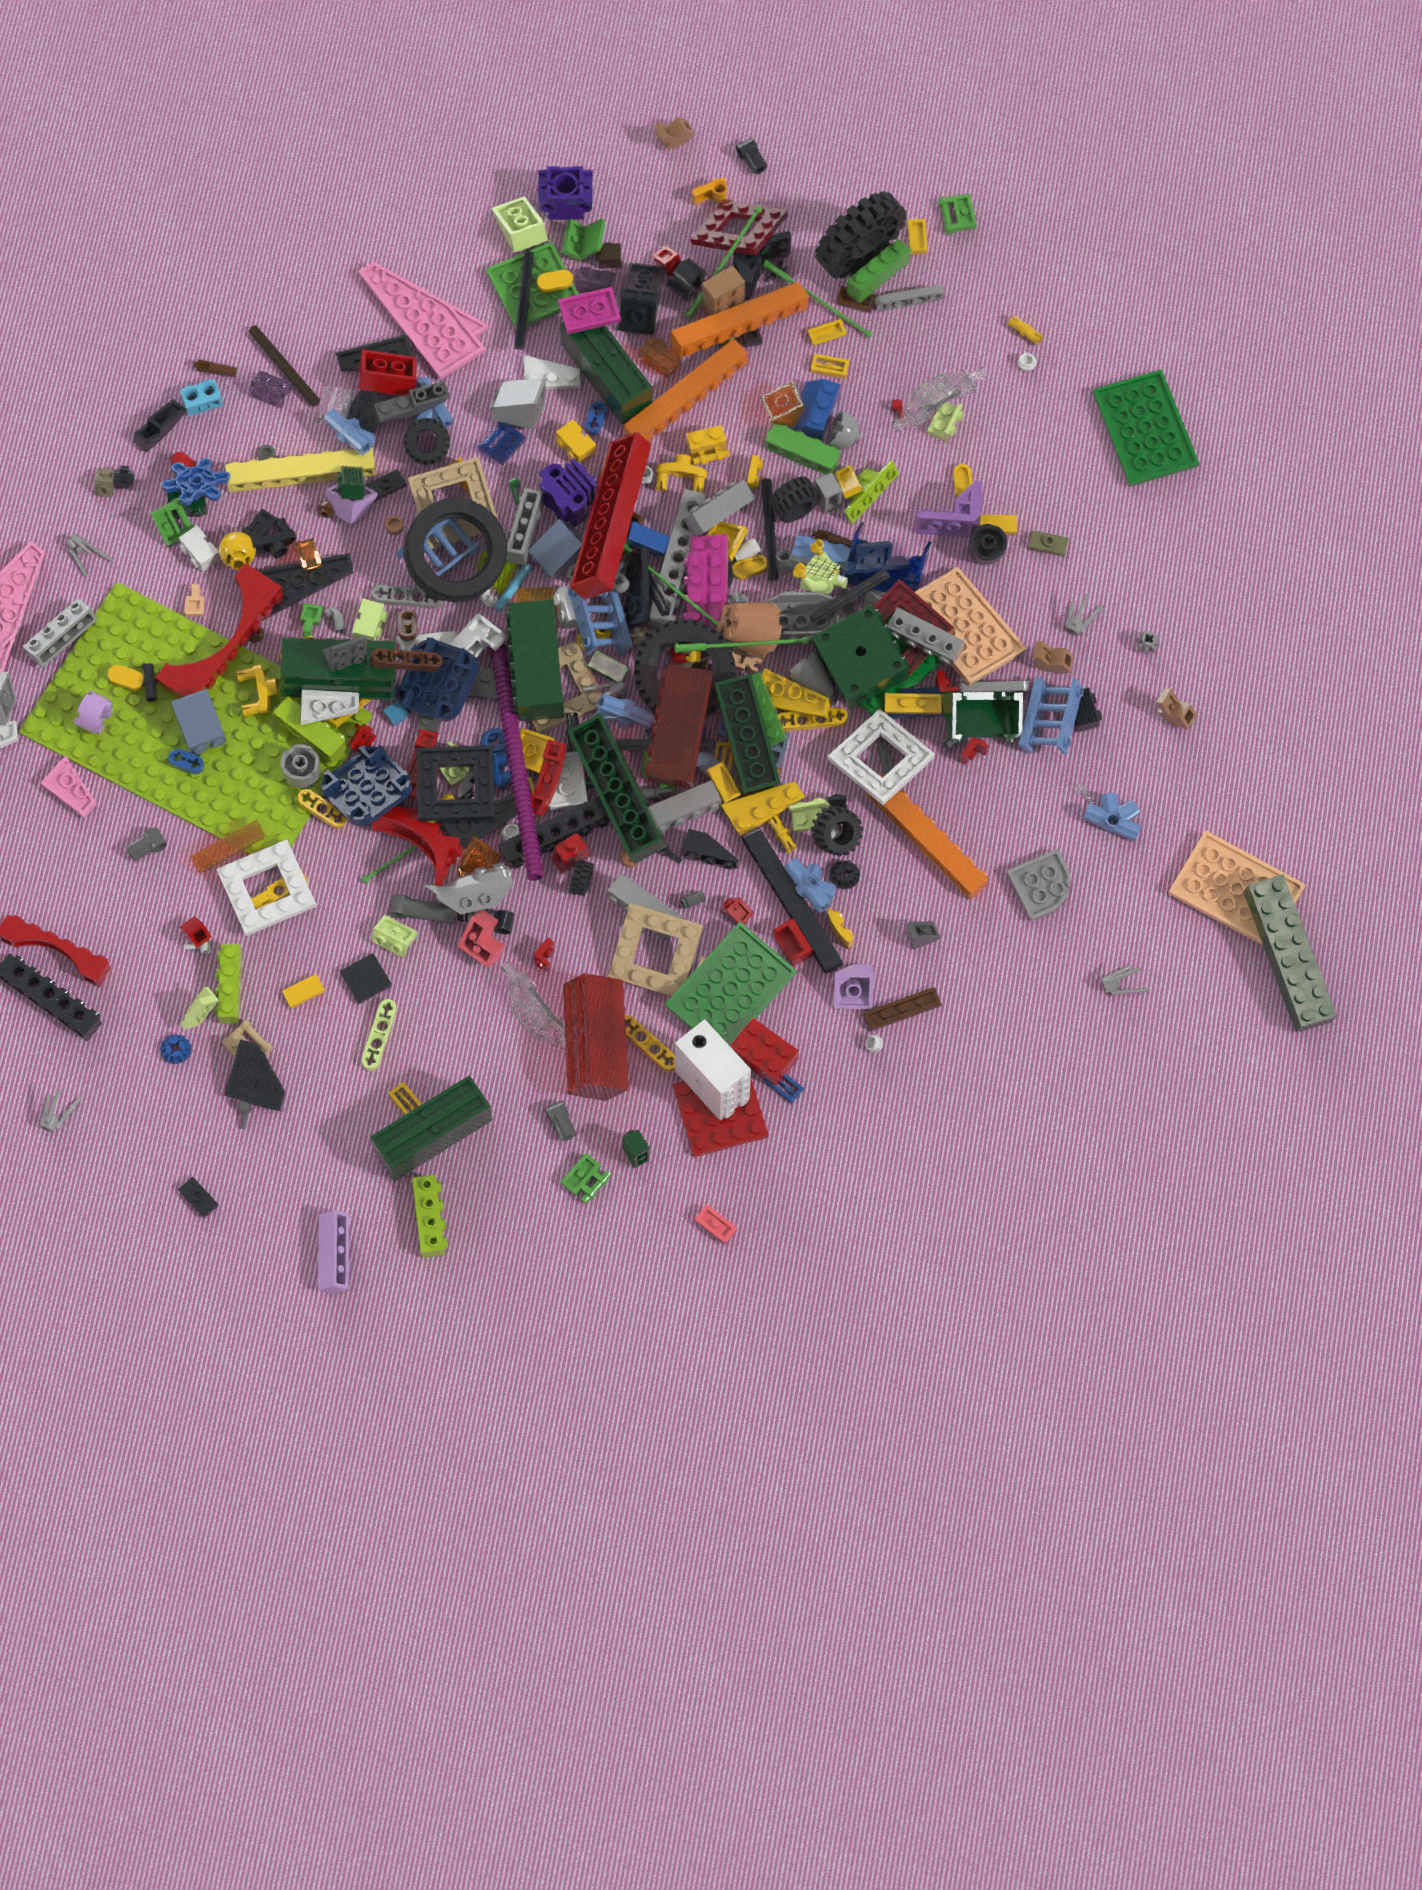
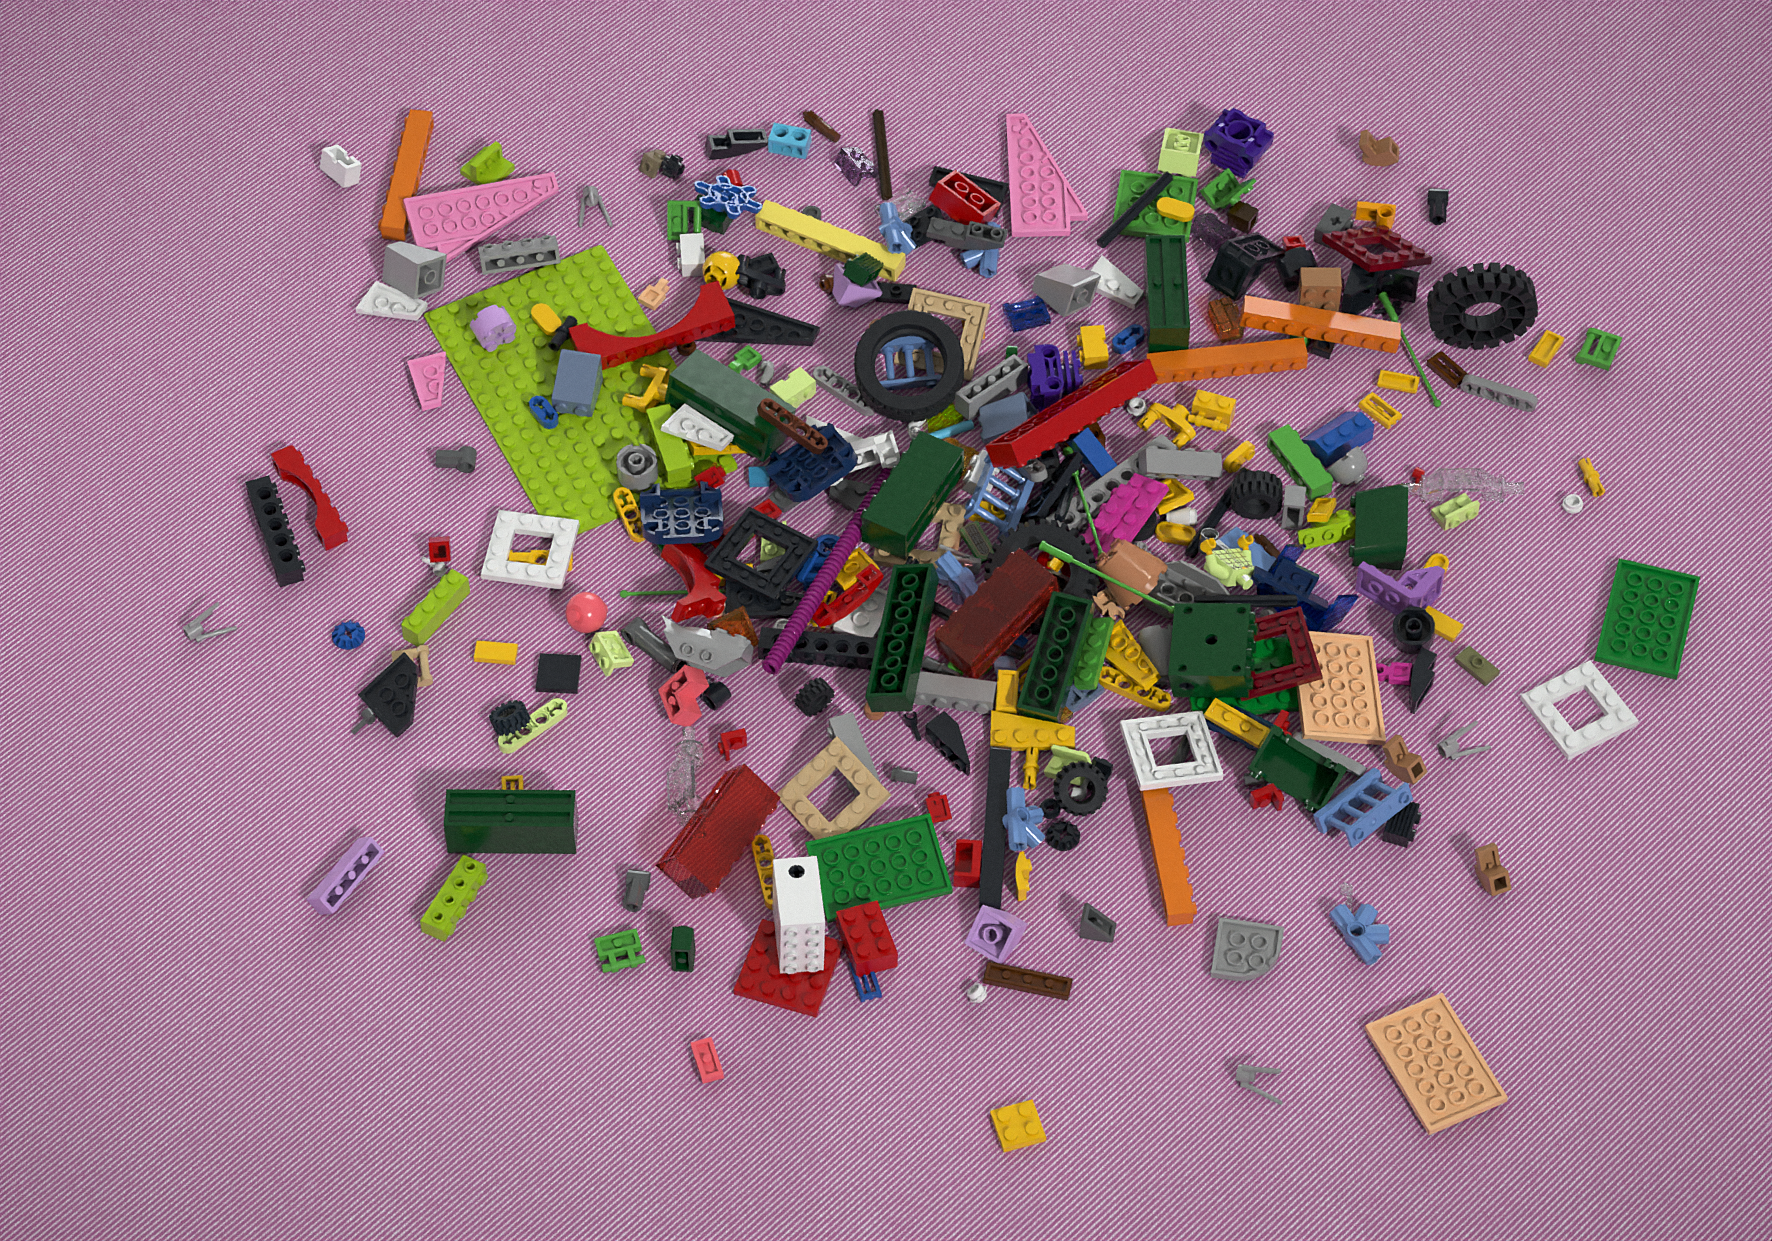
camera: 35 degrees right, 15 degrees down
black plate [178,1177,219,1218] -> none
yellowish green bracket [181,987,219,1030] -> none
clear orange plate [191,819,267,874] -> none
clear orange slope [293,538,322,571] -> none
dark grey bracket [323,636,367,671] -> none
reddish brown plate [398,609,418,641] -> none
black tyre [403,418,450,465] -> none
red torso [552,833,592,874] -> none
dark pink plate [558,287,621,335] -> none
bright green piece [685,206,762,319] -> none
clear orange slope [760,381,805,427] -> none
bright green brick [847,239,911,303] -> none
light grey brick [887,607,965,665] -> none
light grey gear [1136,630,1160,654] -> none
brick [1243,874,1337,1033] -> none
none -> black bush [489,700,531,736]
none -> coral brick [565,592,608,633]
none -> yellow plate [990,1099,1046,1153]
none -> black plate [1039,798,1061,819]
none -> dark grey brick [1313,203,1354,250]
none -> dark green windscreen [1349,484,1408,571]
none -> dark pink plate [1376,662,1413,685]
none -> black slope [1409,647,1437,714]
none -> white plate [1520,660,1639,760]

